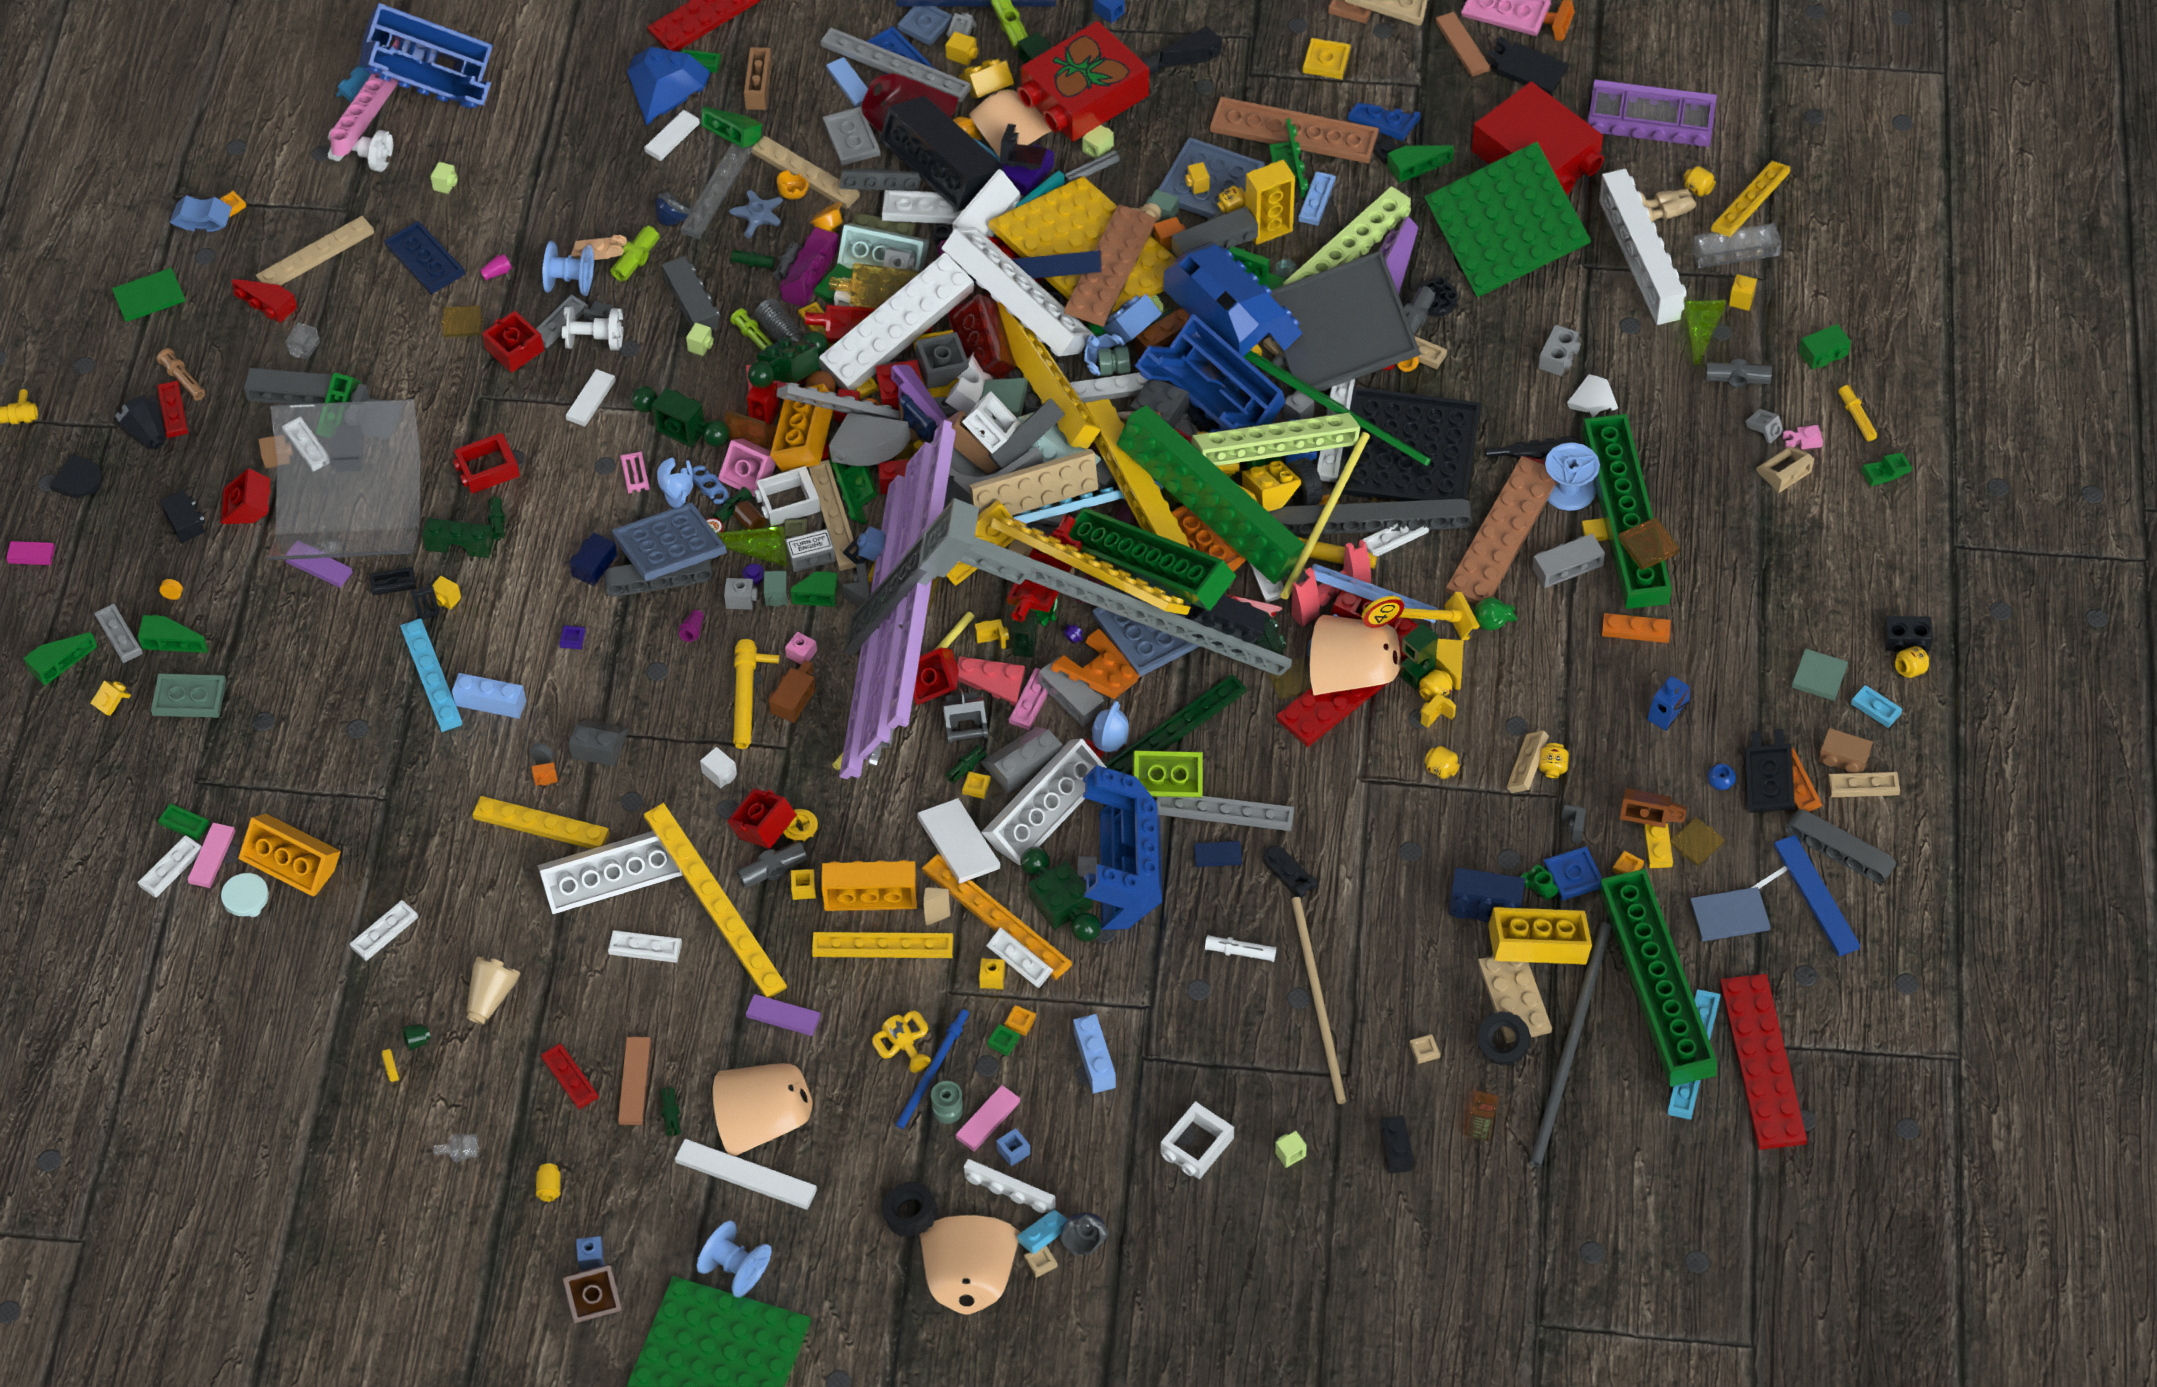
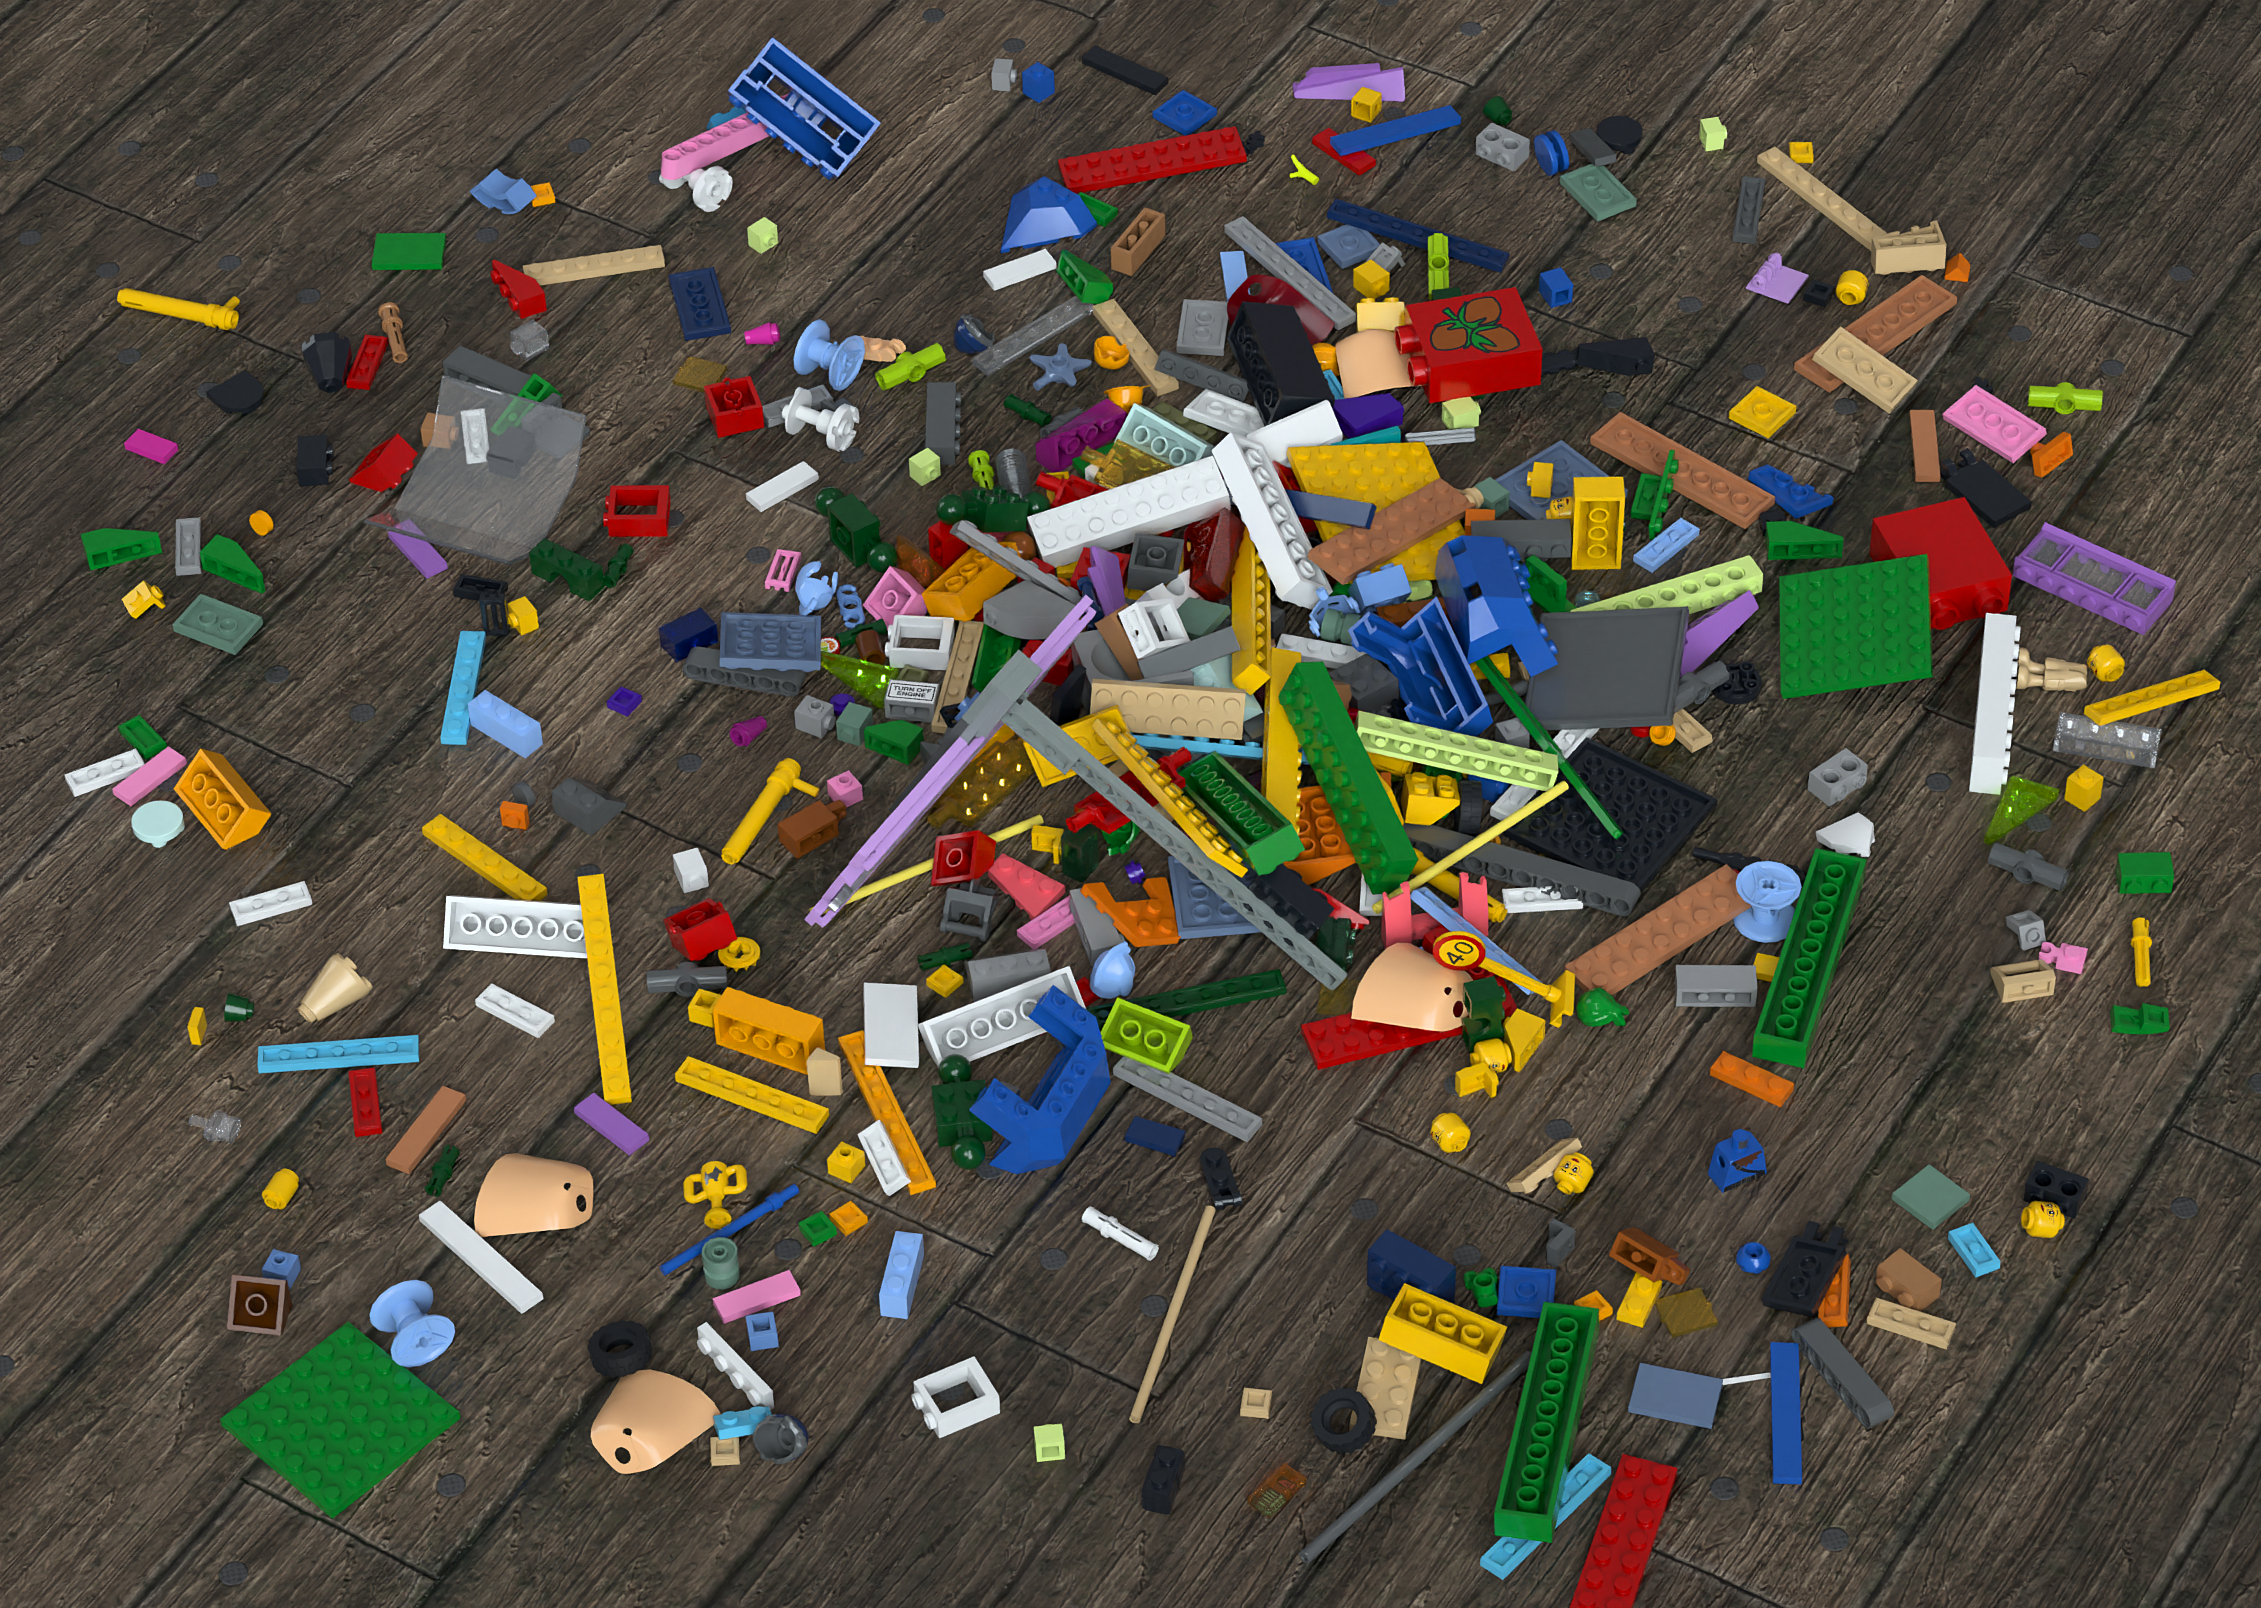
camera: 25 degrees right, 10 degrees down
light grey brick [882,247,916,275] -> none
black bracket [999,124,1047,170] -> none
clear orange tile [1618,517,1680,570] -> none
none -> medium azure plate [258,1035,420,1073]

